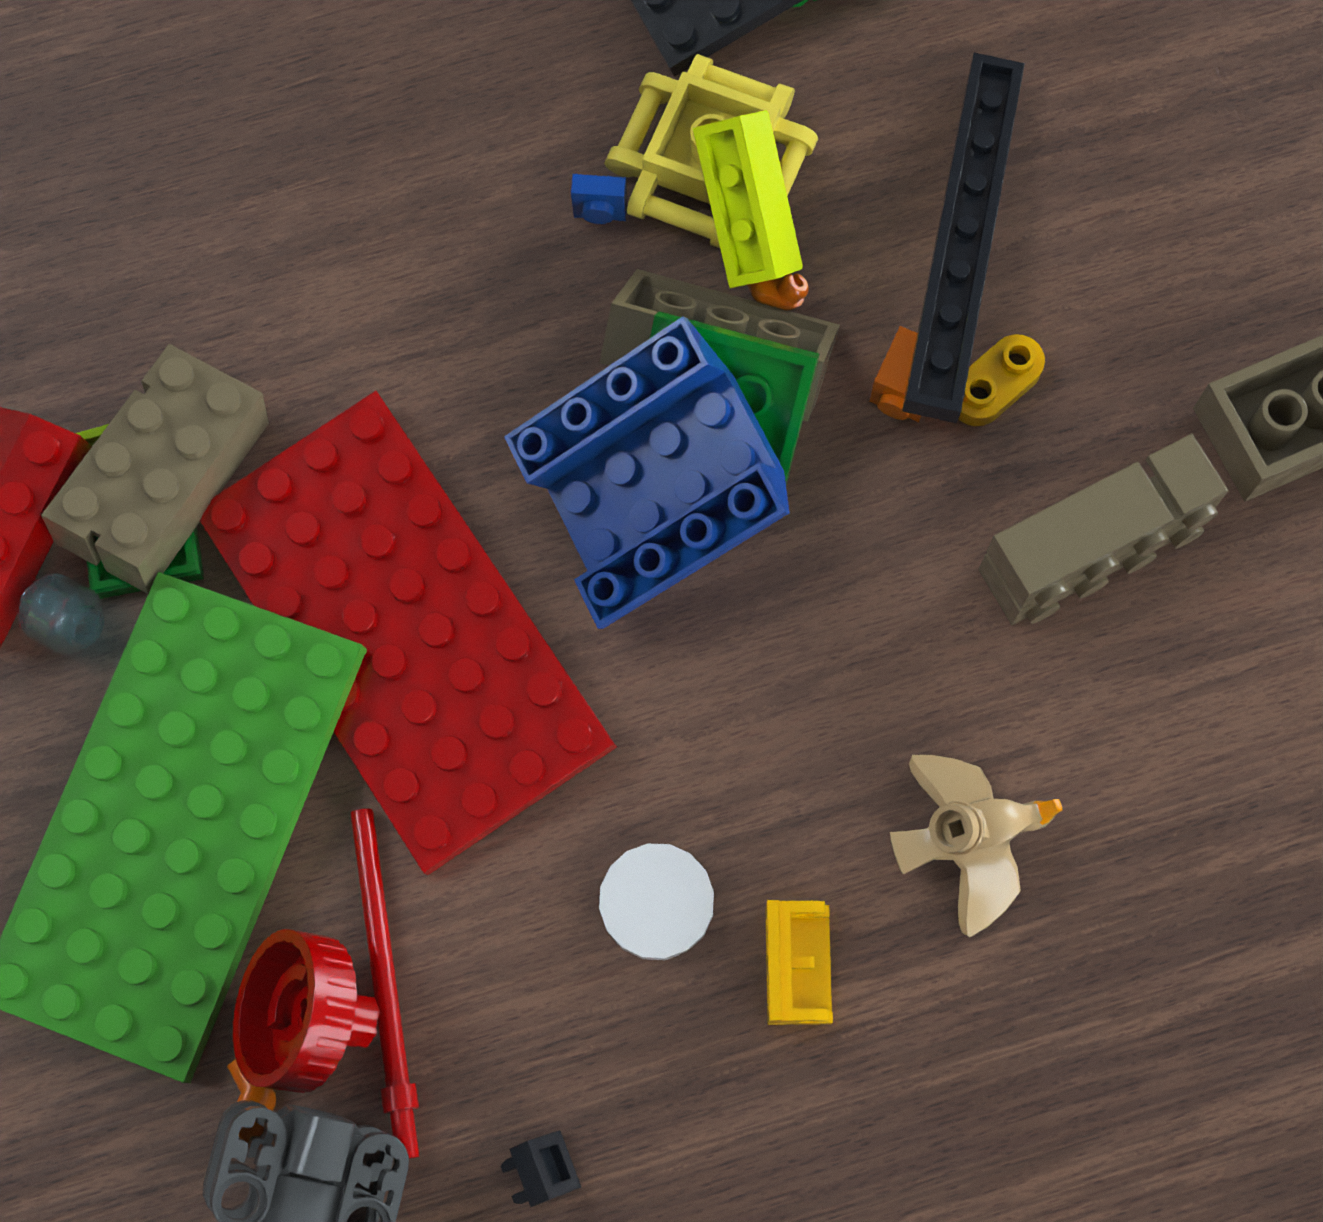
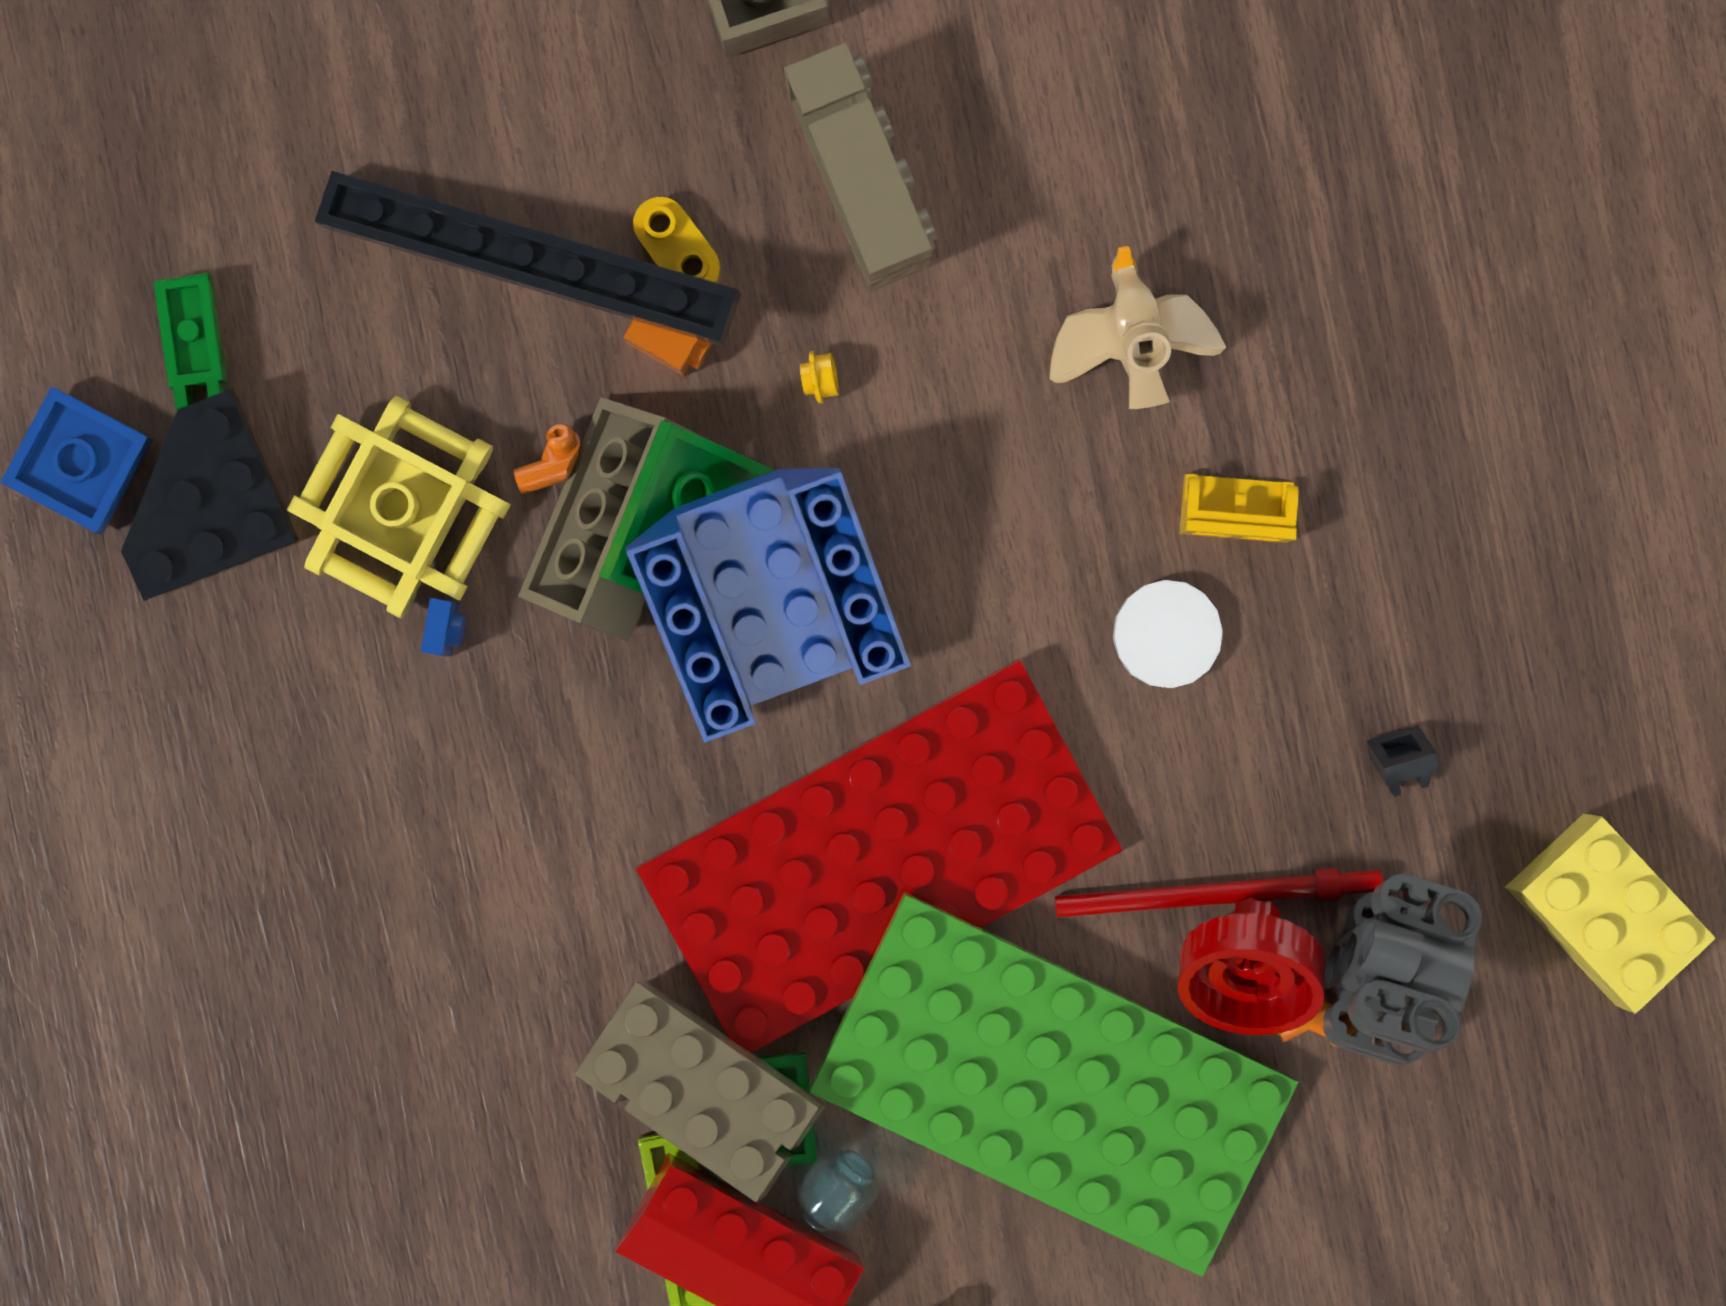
camera: 90 degrees left, 15 degrees up
neon yellow panel [692,110,803,288] -> none
none -> yellow plate [800,350,839,404]

